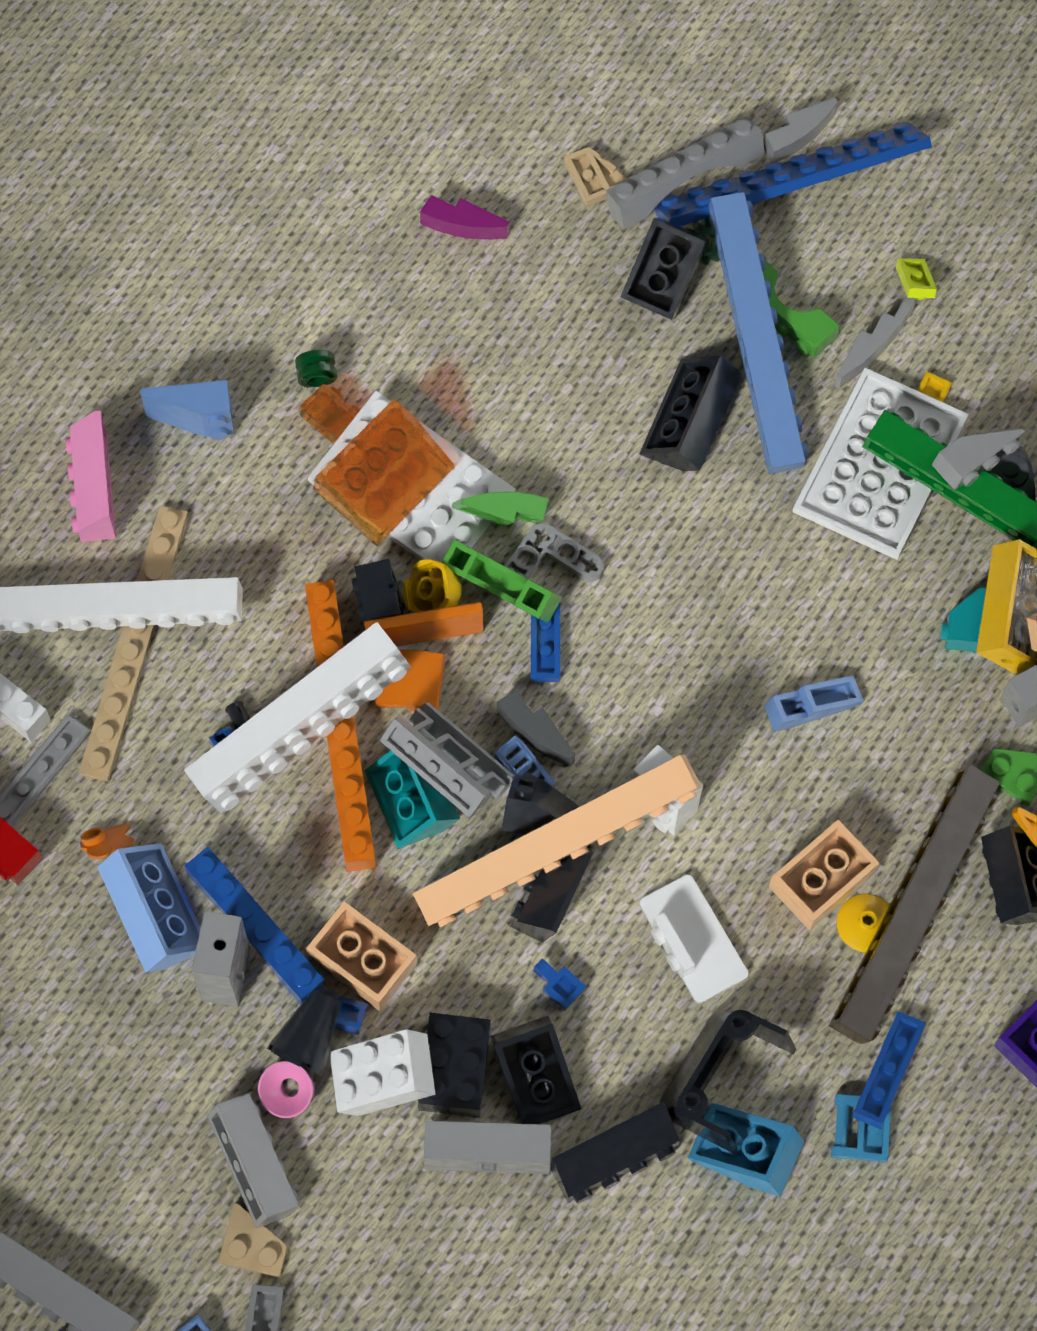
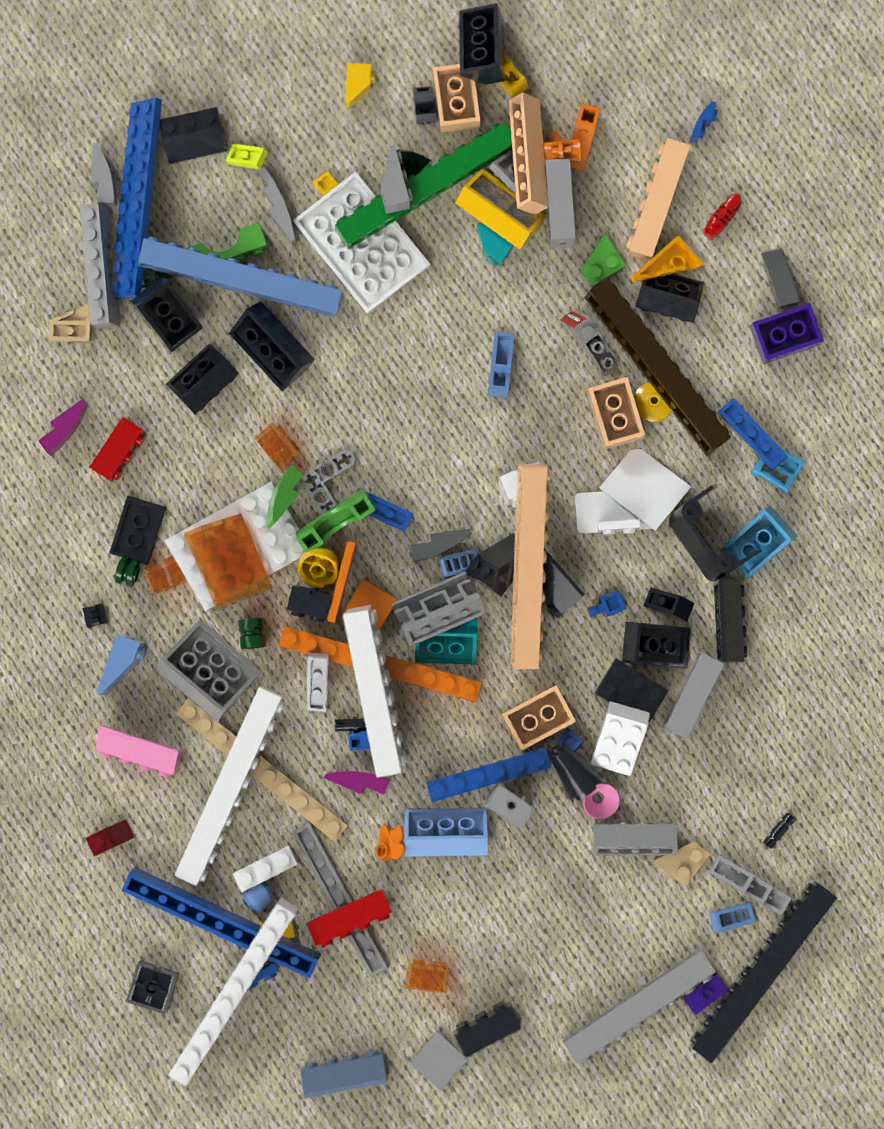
camera: 60 degrees left, 15 degrees up
none -> black tile [82,603,107,628]
none -> red brick [89,417,146,482]
none -> black tile [109,495,167,565]
none -> light grey slope [156,620,261,722]
none -> black slope [159,107,228,164]
none -> black slope [166,343,239,415]
none -> dark green wheel [238,618,267,649]
none -> clear orange brick [254,423,300,471]
none -> tile [306,653,329,712]
none -> magenta slope [324,771,391,795]
none -> sticker [560,311,586,328]
none -> light grey slope [565,312,620,376]
none -> white sticker [599,449,691,531]
none -> black slope [643,587,695,622]

